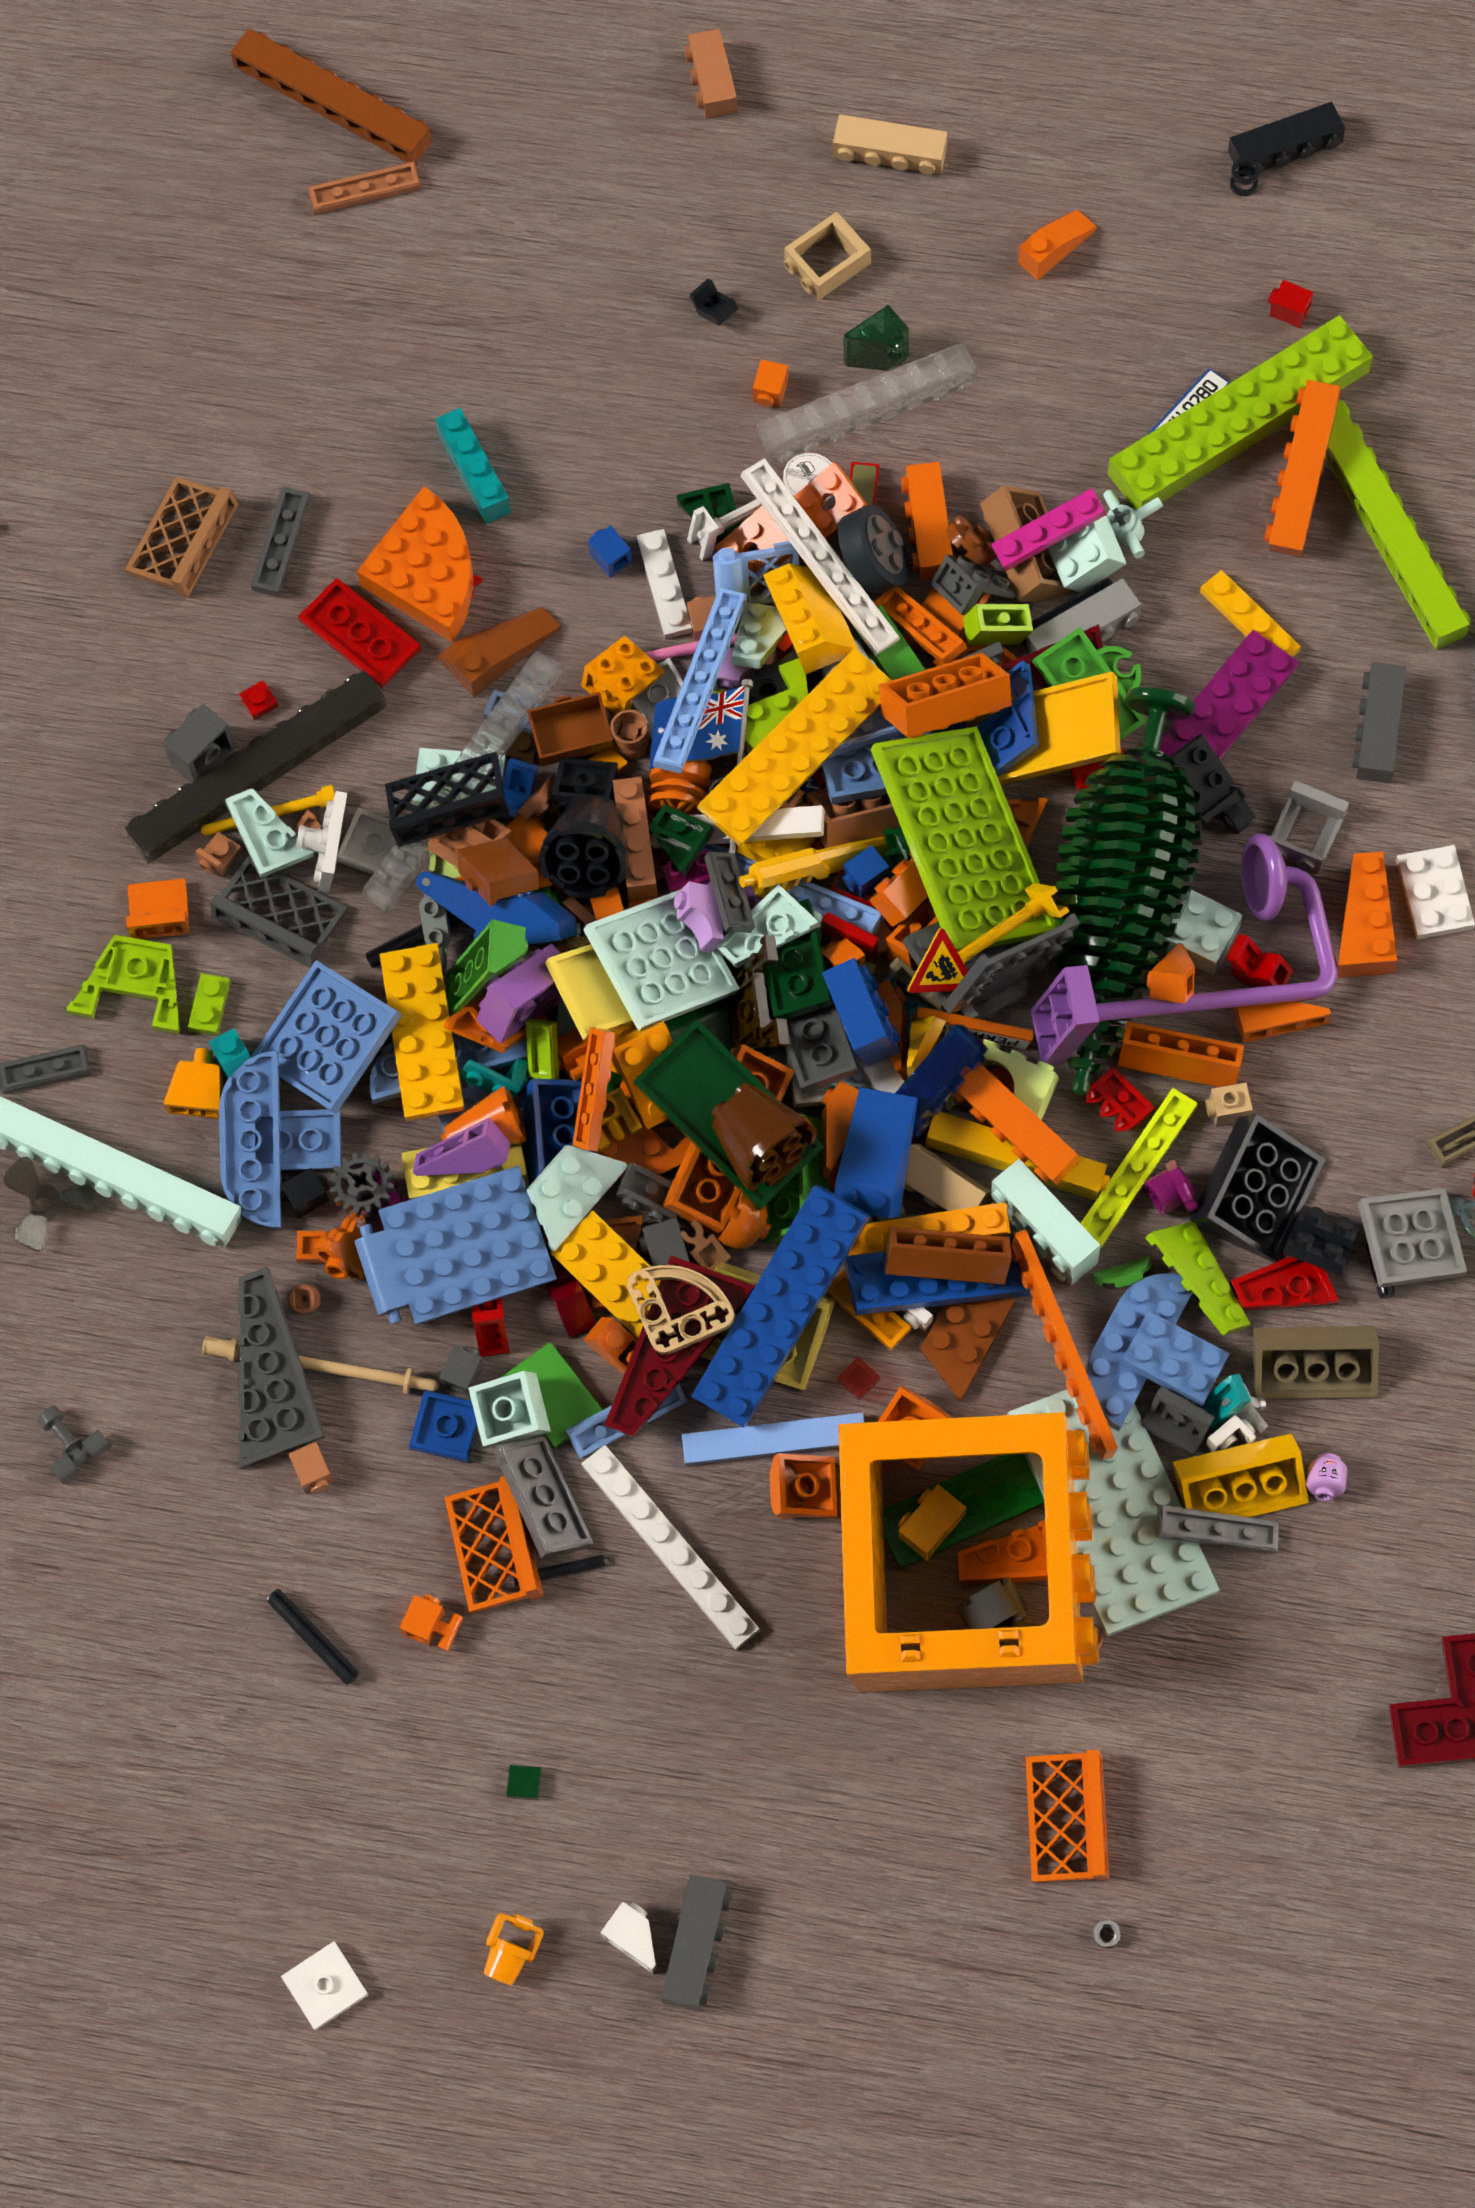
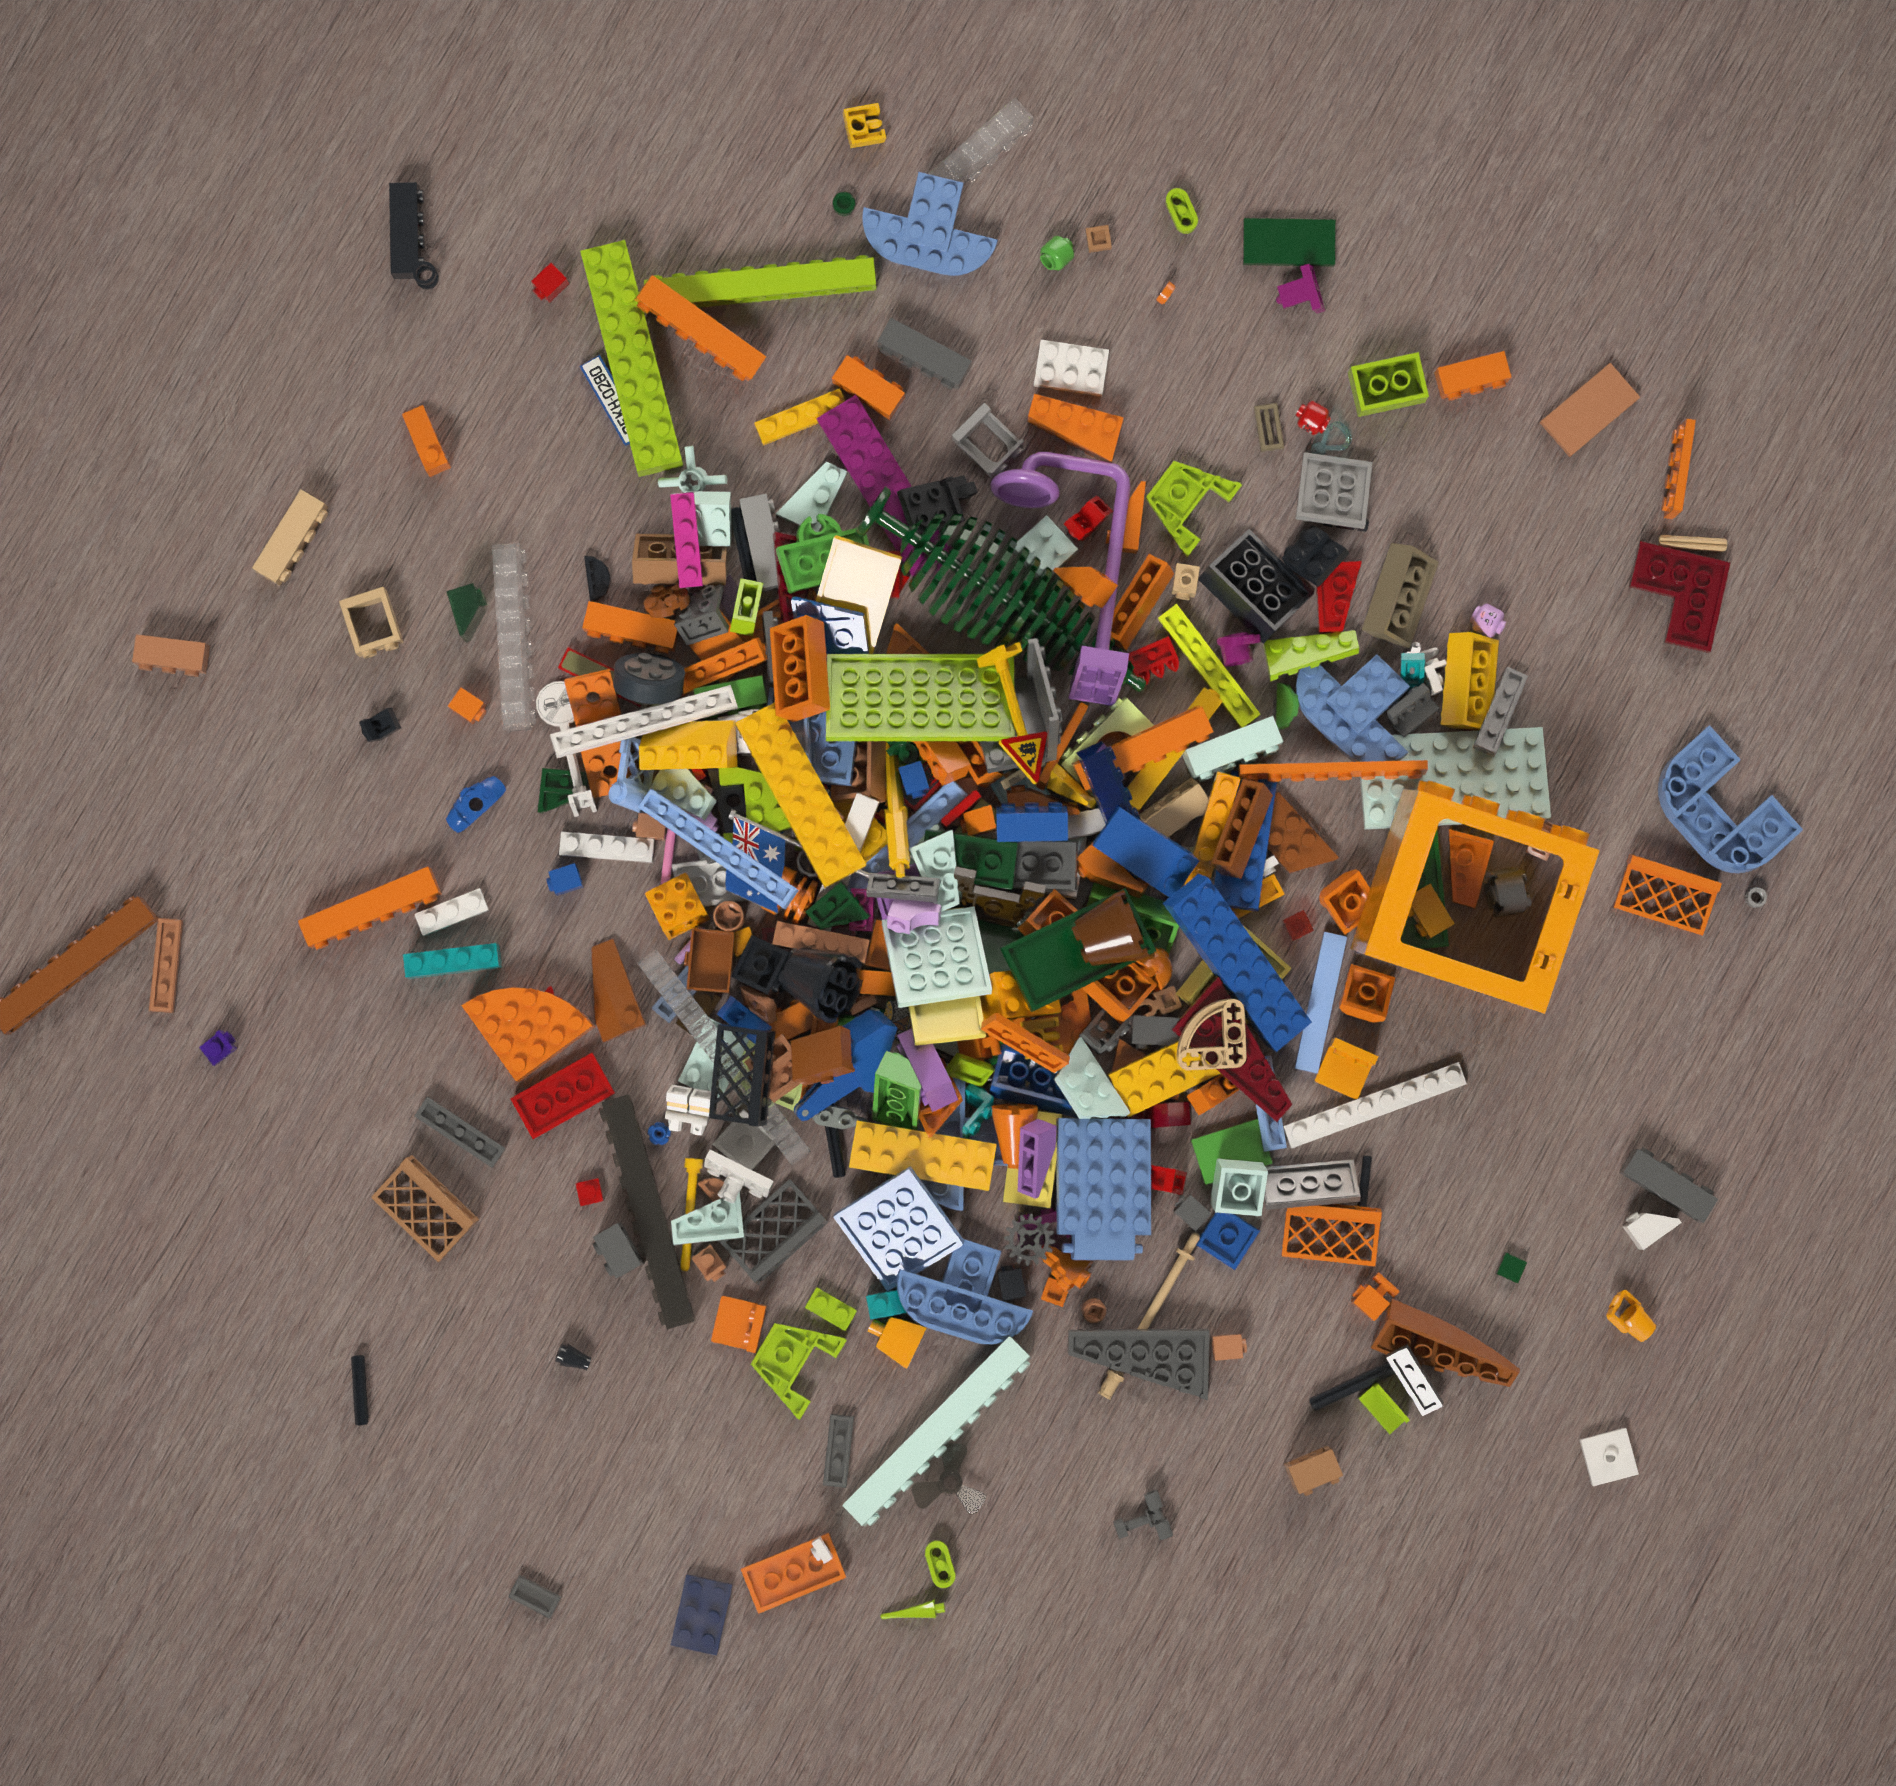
camera: 80 degrees left, 15 degrees up
none -> dark purple bracket [199,1030,237,1066]
none -> orange brick [298,866,442,950]
none -> white plate [415,888,489,936]
none -> blue piece [446,776,506,833]
none -> black cone [555,1344,592,1371]
none -> black tile [584,556,611,602]
none -> blue plate [648,1122,671,1145]
none -> white hips [665,1085,711,1136]
none -> light aqua wing [776,462,848,532]
none -> orange brick [832,355,905,420]
none -> lime wing [1146,461,1242,557]
none -> medium nougat container [1284,1446,1343,1496]
none -> light orange bracket [1314,1038,1379,1099]
none -> lime panel [1358,1383,1410,1434]
none -> dark orange wedge [1371,1299,1520,1387]
none -> plate [1386,1344,1444,1416]
none -> medium blue plate [1658,725,1803,873]

